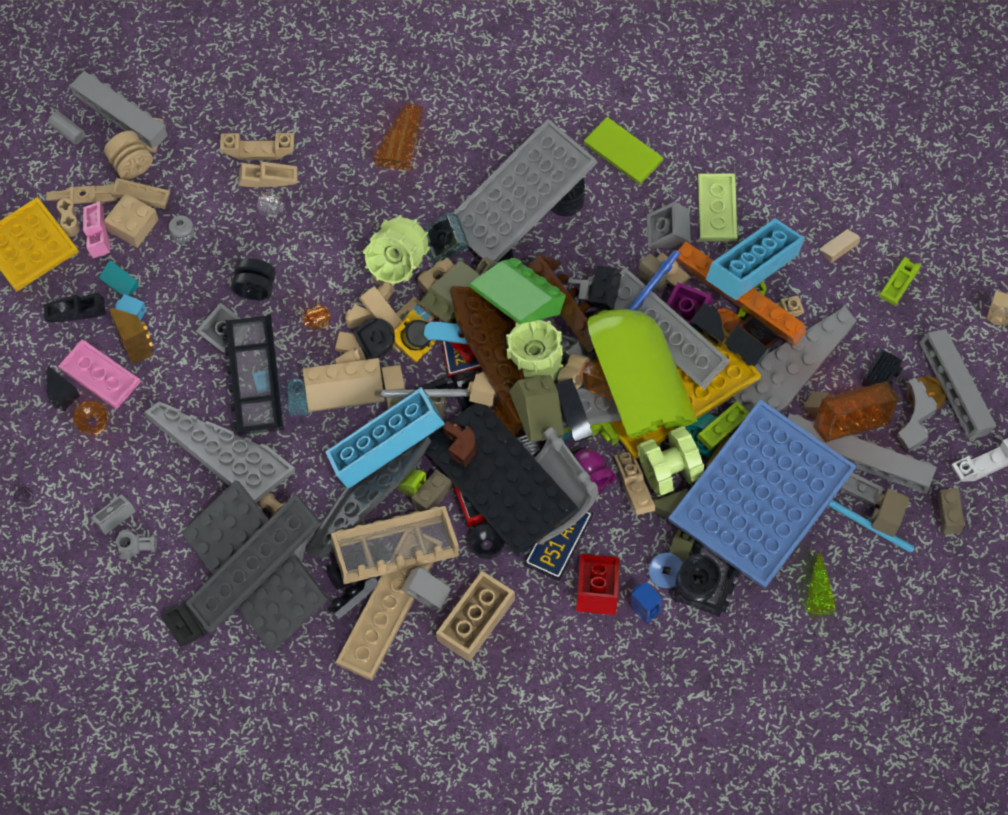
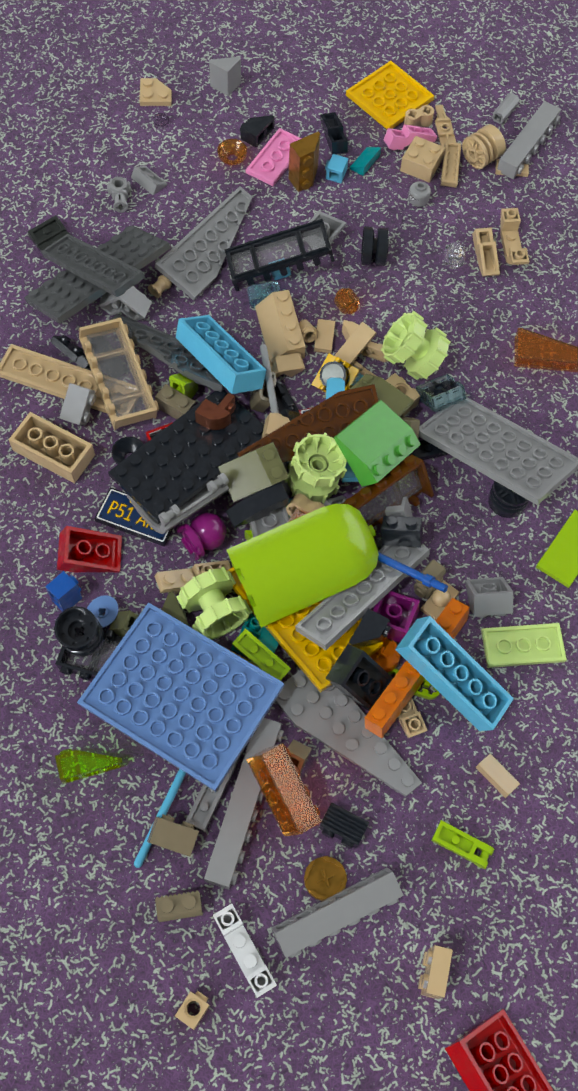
camera: 80 degrees right, 0 degrees up
black tile [353,318,395,360] -> none
light grey arch [896,378,937,453] -> none

